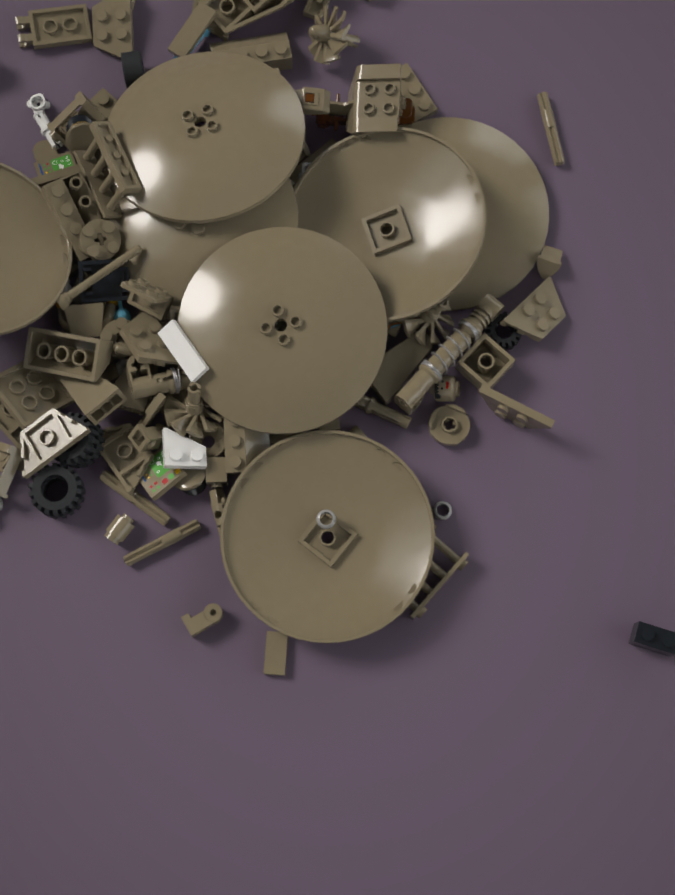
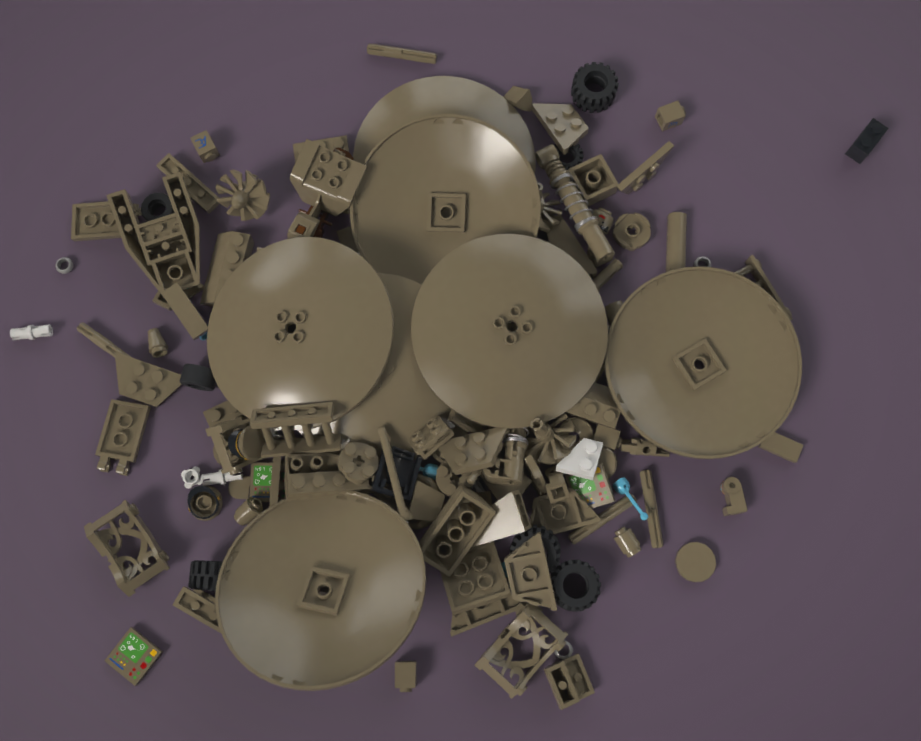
camera: 65 degrees left, 0 degrees up
white tile [158,320,210,382] -> none
light grey piece [316,509,336,529] -> none
none -> dark tan cone [147,328,168,358]
none -> dark tan piece [187,485,223,521]
none -> dark tan brick [234,497,263,526]
none -> black tyre [571,62,619,113]
none -> medium azure hinge [612,477,648,520]
none -> dark tan brick [655,100,686,132]
none -> dark tan brick [665,212,687,273]
none -> dark tan tile [675,542,716,582]

